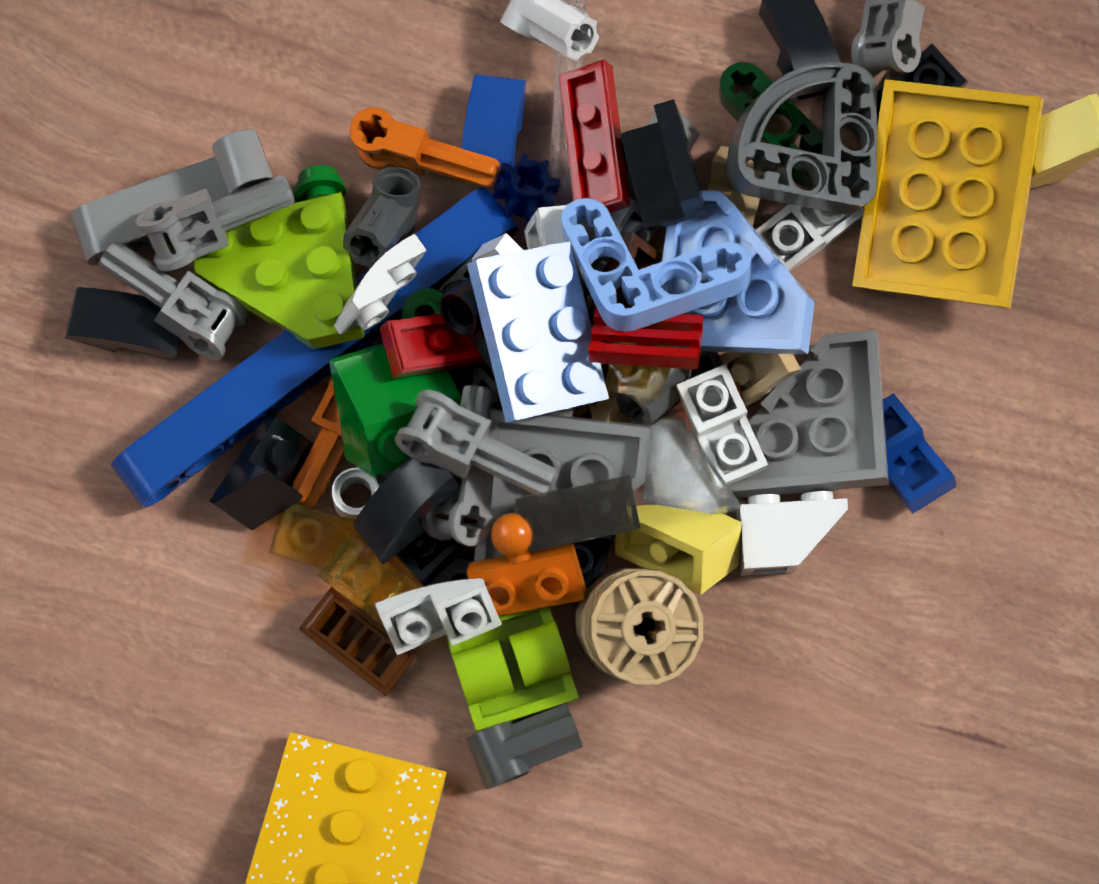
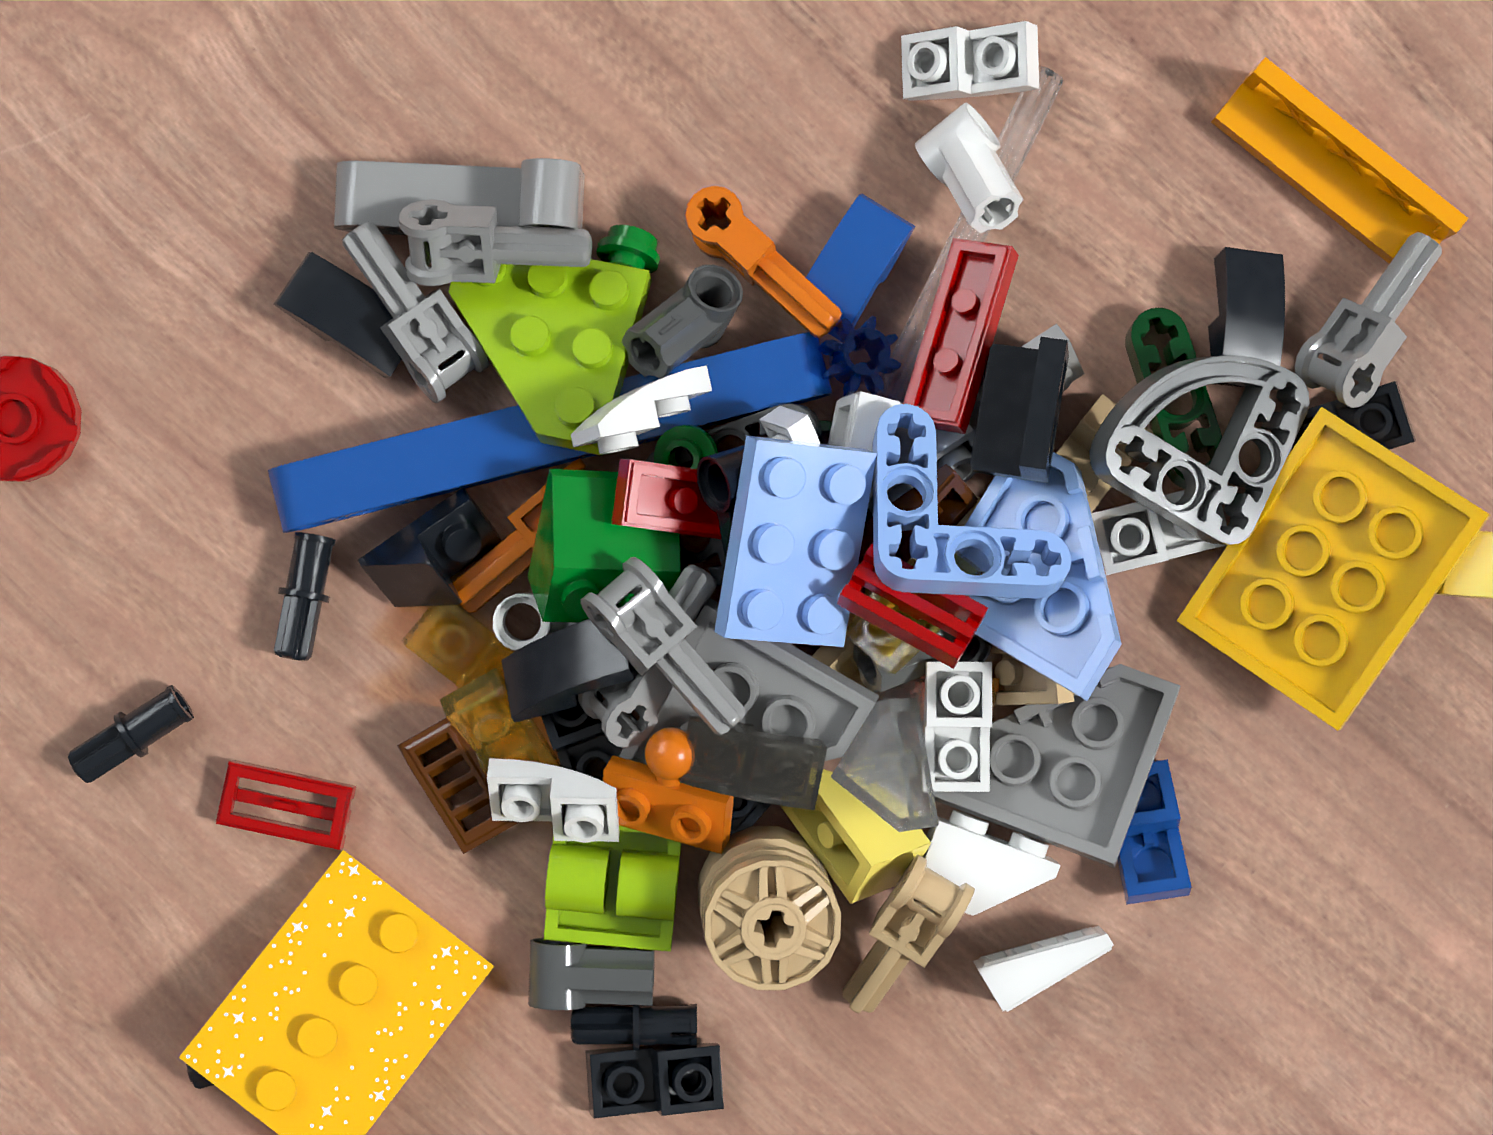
camera: 25 degrees right, 10 degrees up
none -> black axle [68,685,194,783]
none -> red tile [216,760,356,850]
none -> black axle [274,532,336,661]
none -> black axle [570,1004,697,1051]
none -> black slope [585,1043,724,1119]
none -> tan connector [843,854,975,1013]
none -> white slope [973,926,1114,1012]

